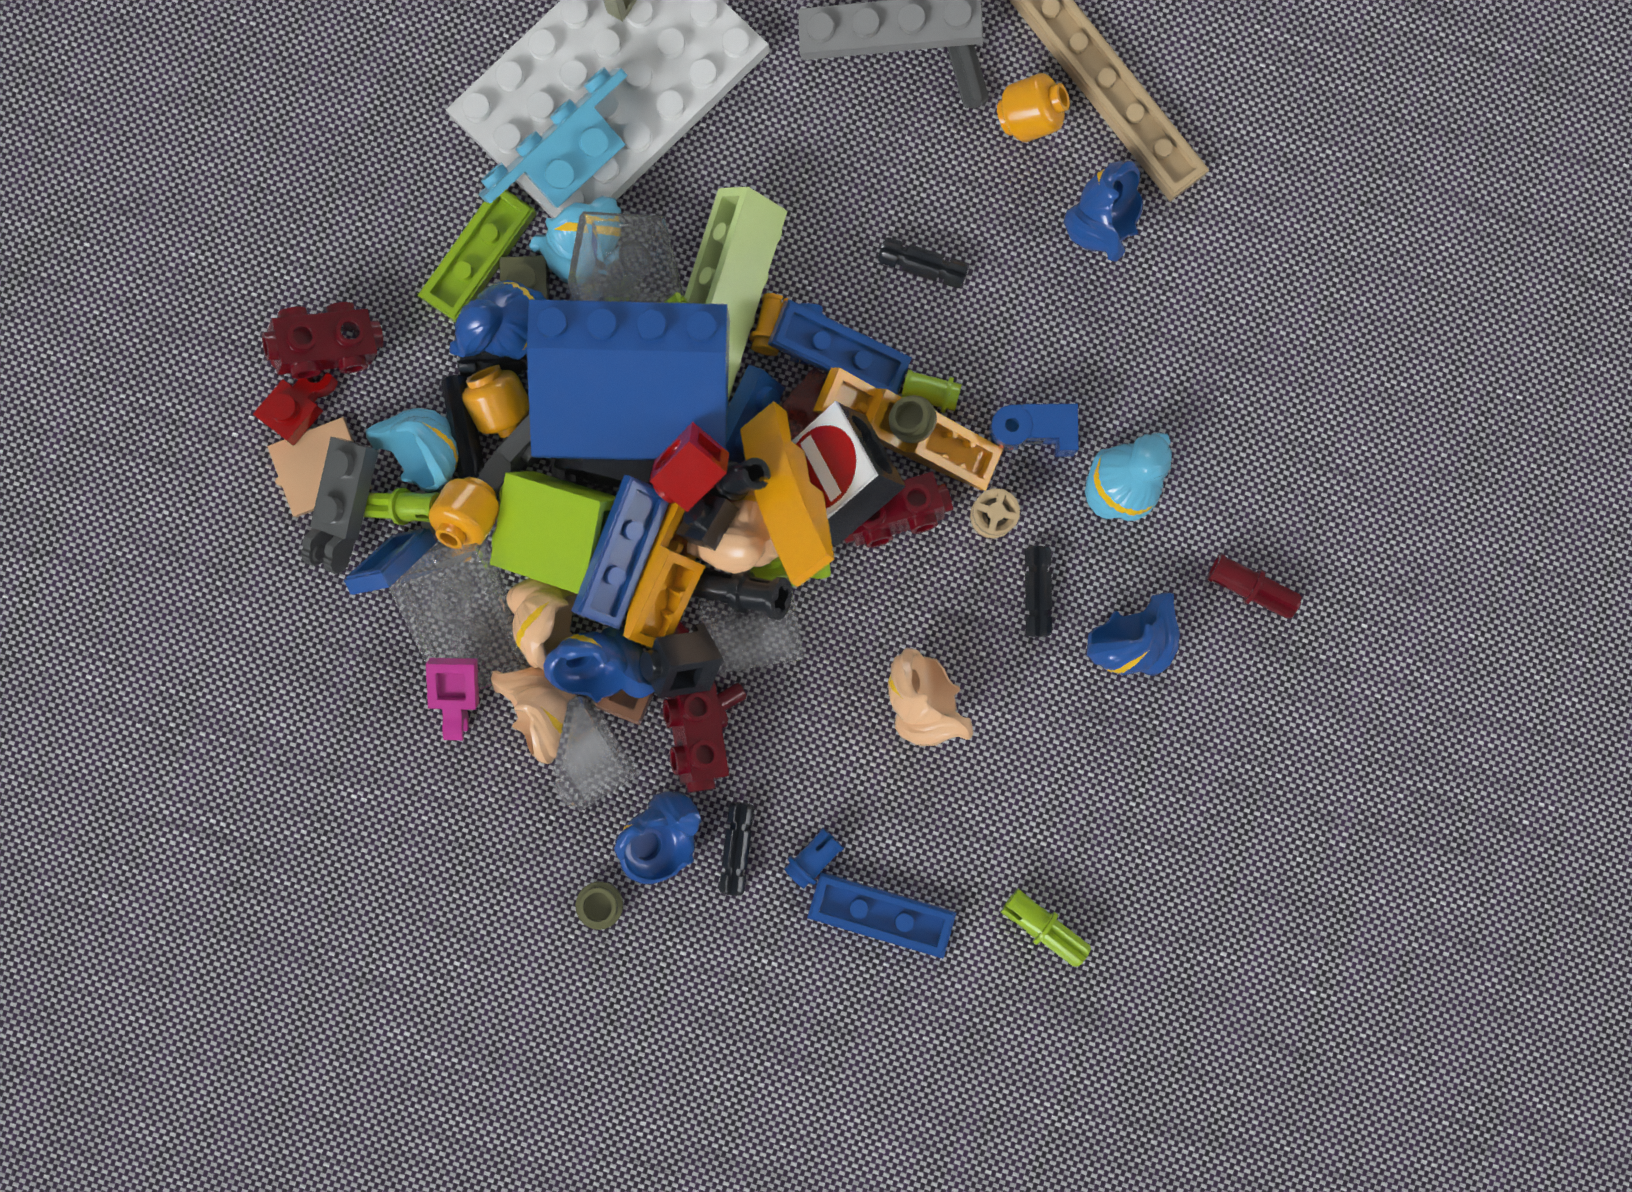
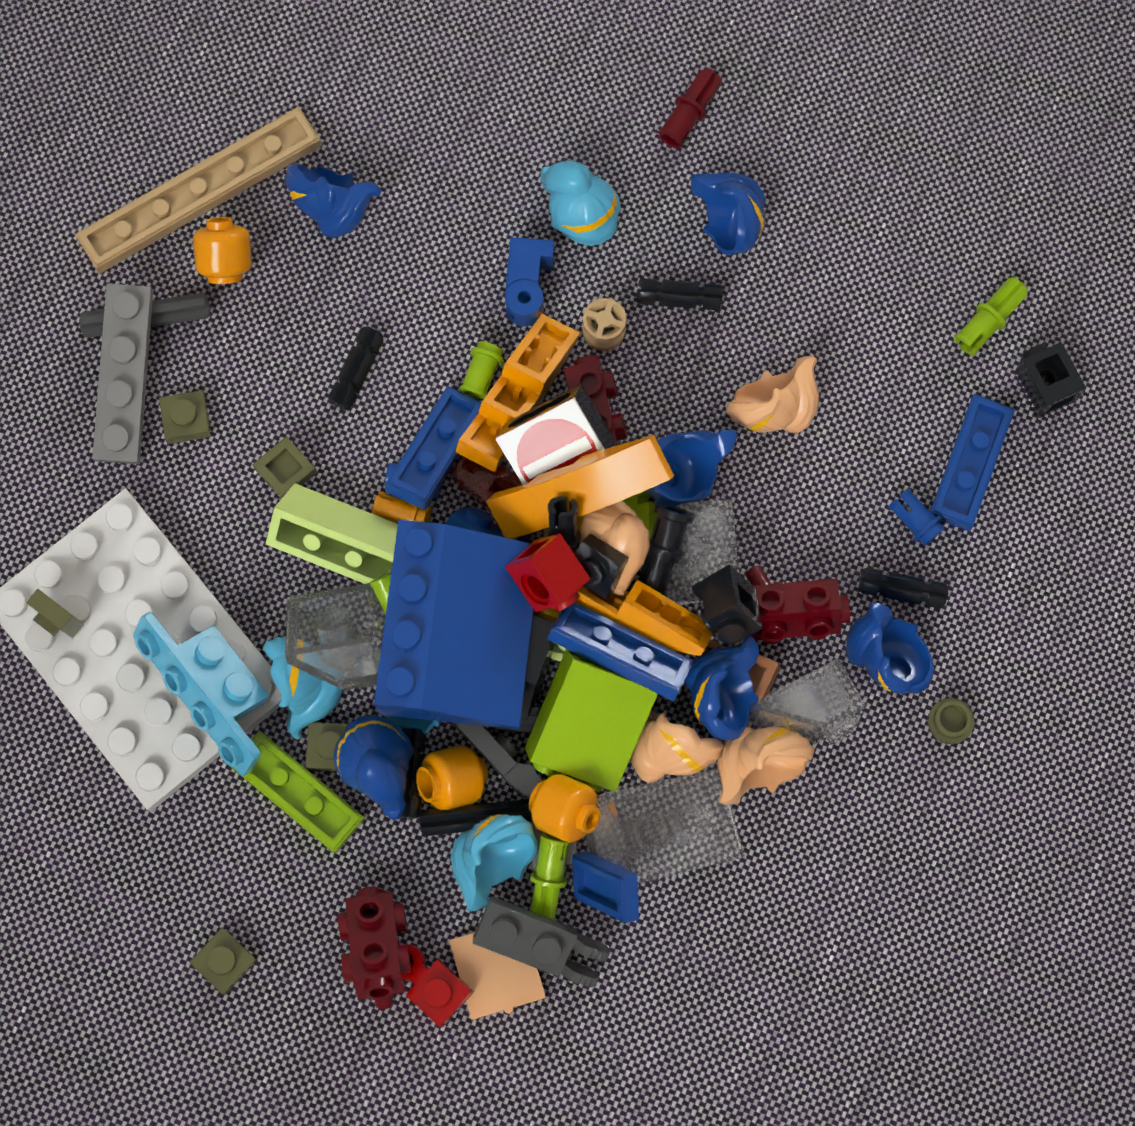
camera: 85 degrees left, 10 degrees down
dark pink plate [426,658,479,741] -> none
olive plate [889,395,937,443] -> none
none -> olive plate [159,390,212,444]
none -> olive plate [189,927,258,995]
none -> olive plate [252,436,317,499]
none -> blue hair [647,429,737,506]
none -> black brick [1015,342,1086,419]

